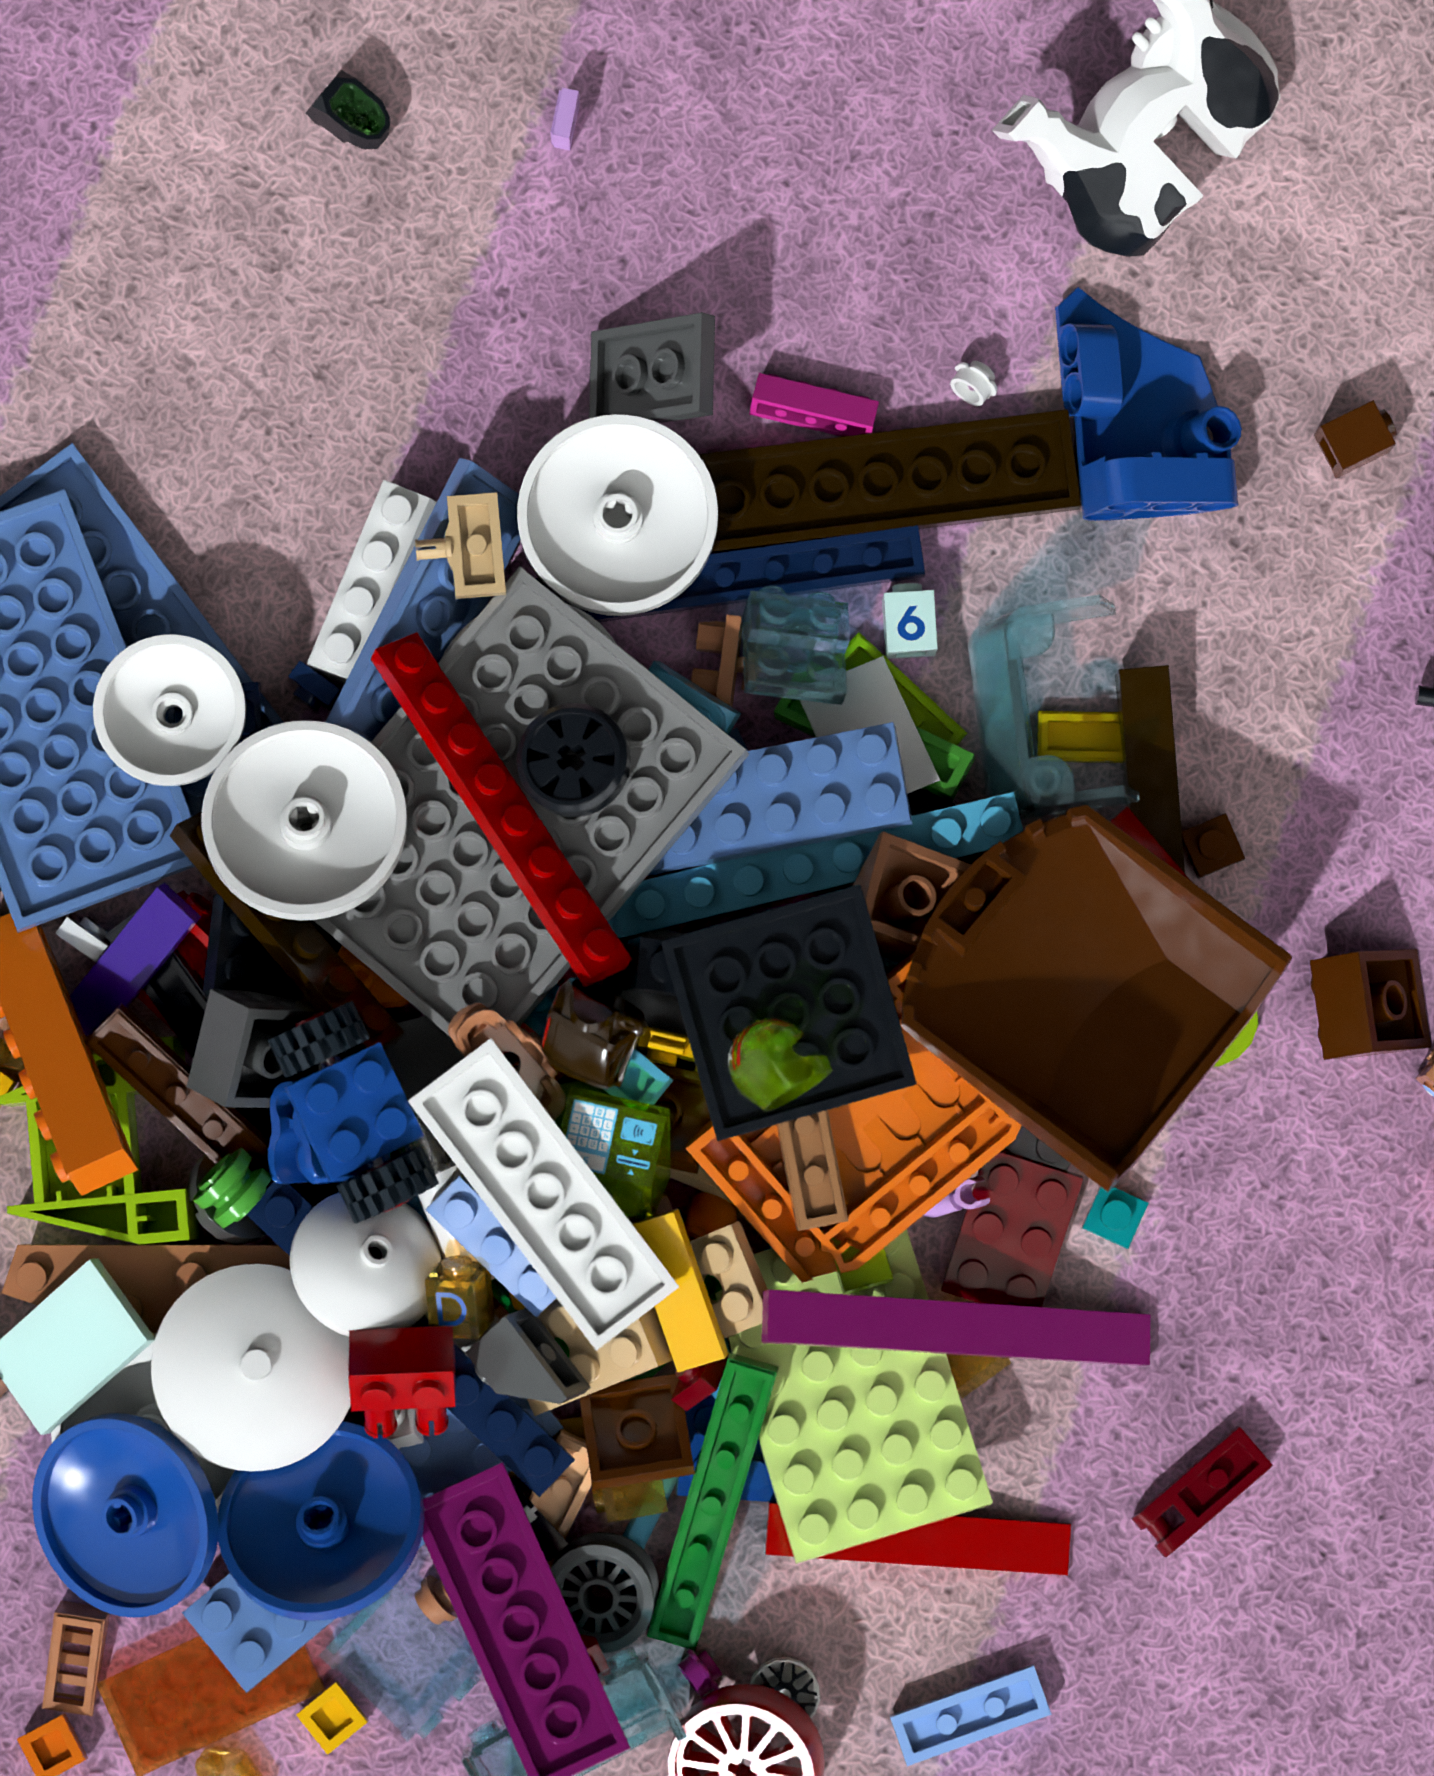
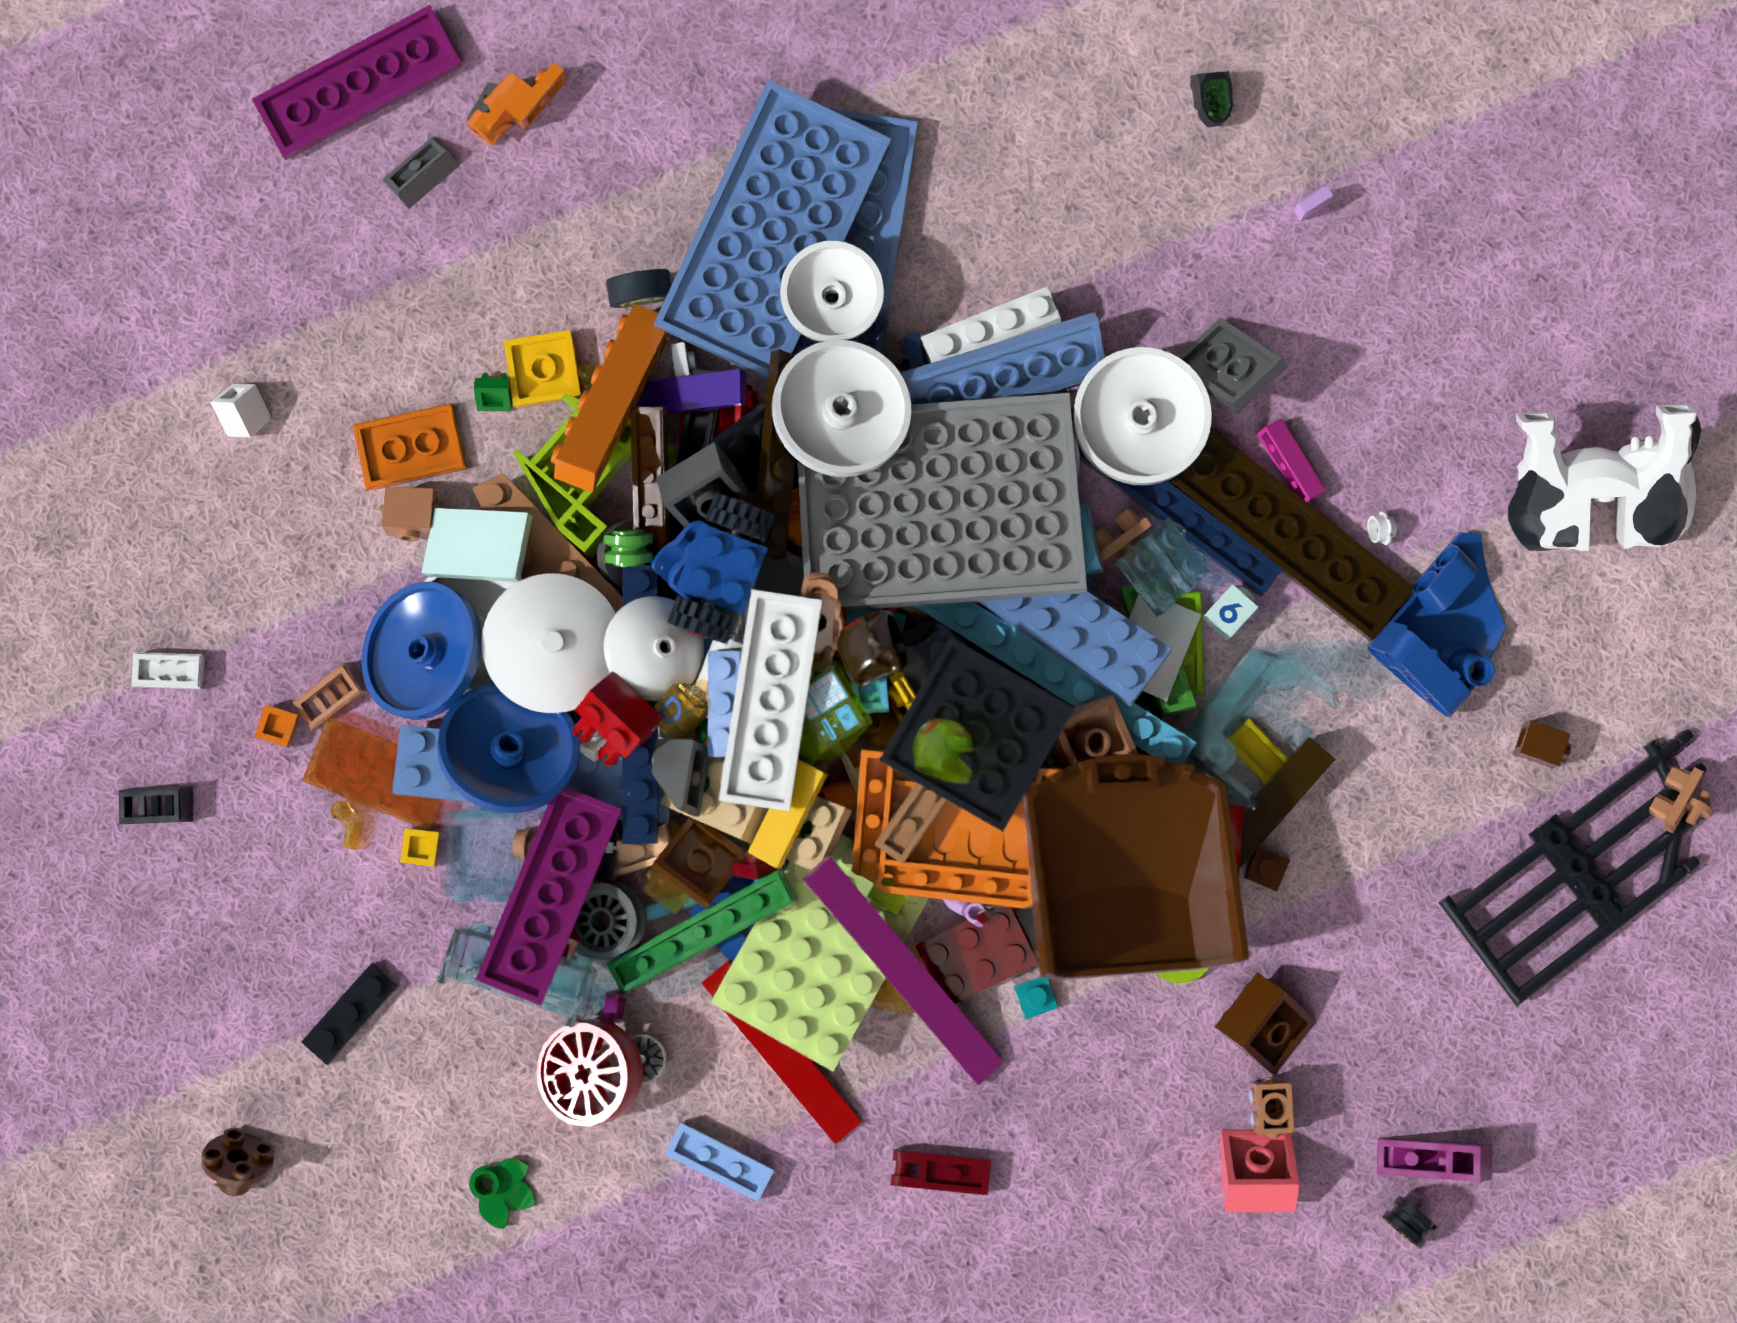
camera: 50 degrees right, 0 degrees up
red plate [371,632,632,987] -> none
tan plate [415,492,506,599] -> none
black wheel [516,703,631,817] -> none

